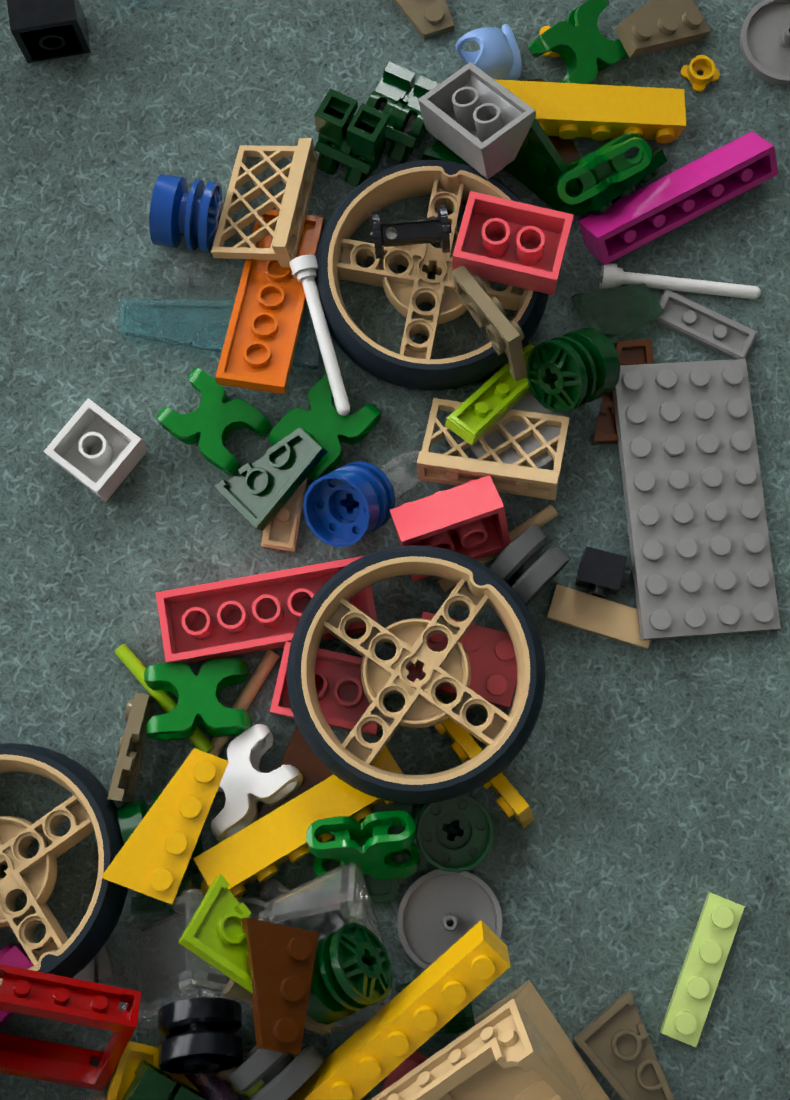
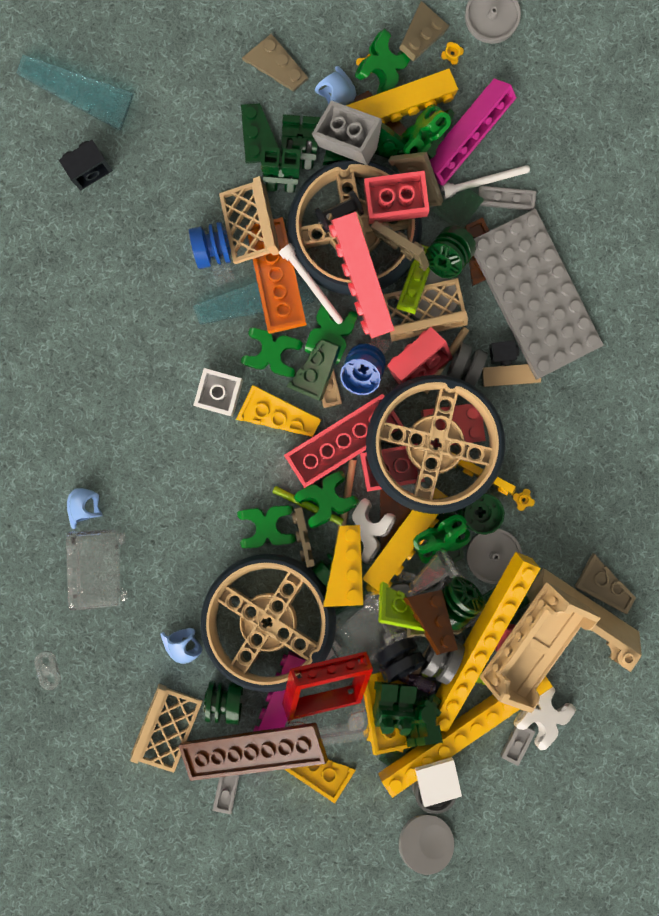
camera: 30 degrees left, 10 degrees up
yellowish green plate [660,892,745,1047] -> none
none -> yellow wing [236,385,322,437]
none -> green piece [237,505,296,548]
none -> dark green wing [241,103,281,164]
none -> coral brick [328,212,394,338]
none -> dark tan wing [389,152,443,207]
none -> yellow plate [513,489,535,511]

